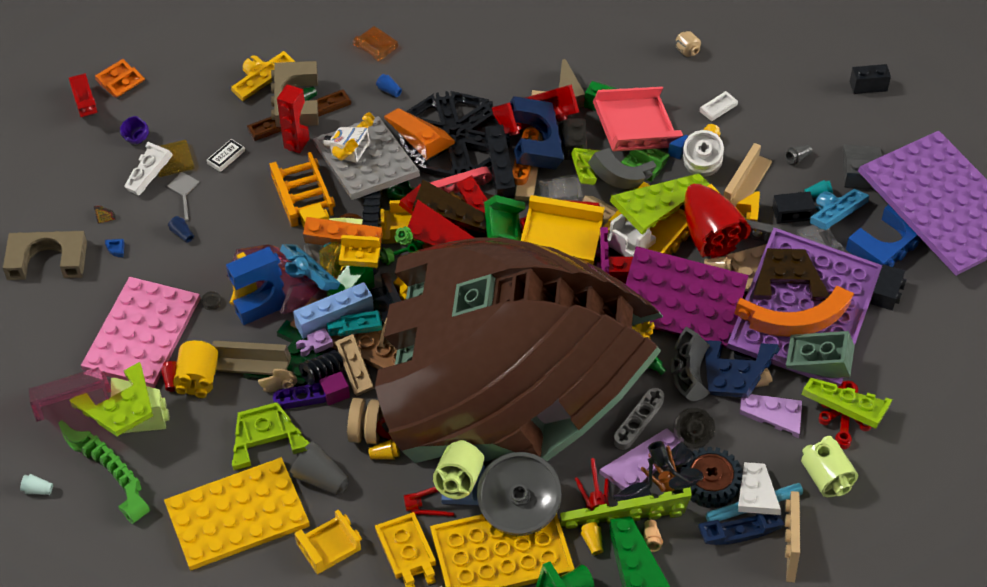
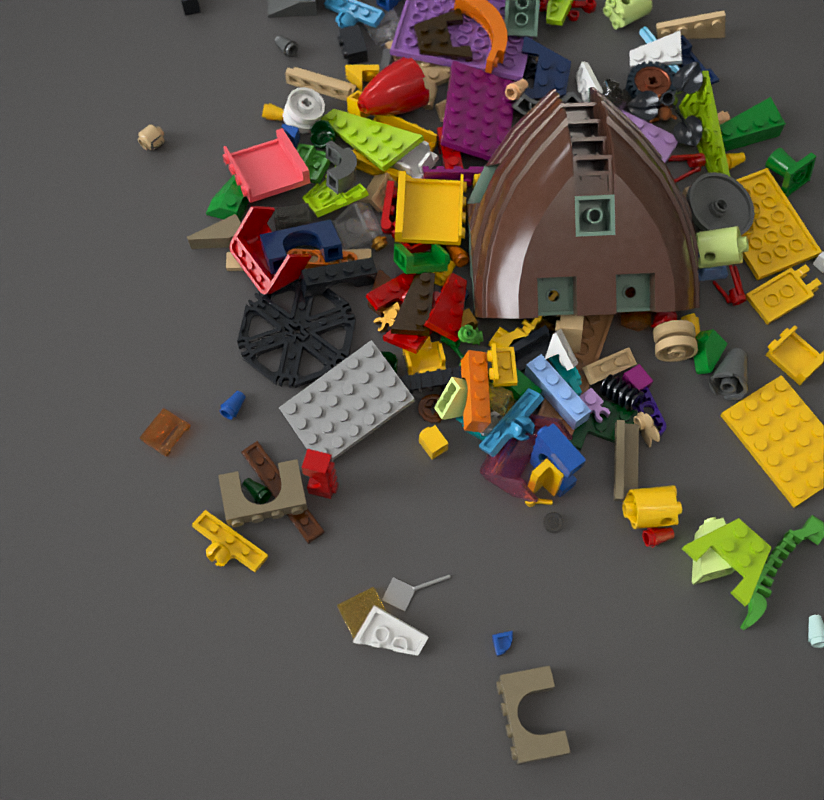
camera: 100 degrees left, 15 degrees up
clear pink panel [29,367,111,422] -> none
red arch [68,73,98,117] -> none
bright pink plate [81,277,201,388] -> none
clear smoke tile [94,206,116,224] -> none
orange slope [95,59,145,98] -> none
dark purple hair [120,116,149,144] -> none
dark blue cone [168,216,194,243] -> none
tile [207,139,245,172] -> none
lime wing [232,402,309,471] -> none
light orange fence [269,152,336,227] -> none
torso [323,112,375,163] -> none
orange wedge [384,108,455,160] -> none
coral beam [430,166,493,194] -> none
white plate [700,91,738,122] -> none
lavender wing [740,394,802,438] -> none
teal cone [804,180,833,198] -> none
none -> dark green hair [310,120,336,149]
none -> light nougat cone [505,79,528,100]
none -> white slope [545,329,578,371]
none -> white wing [576,62,603,102]
none -> green slope [694,329,728,374]

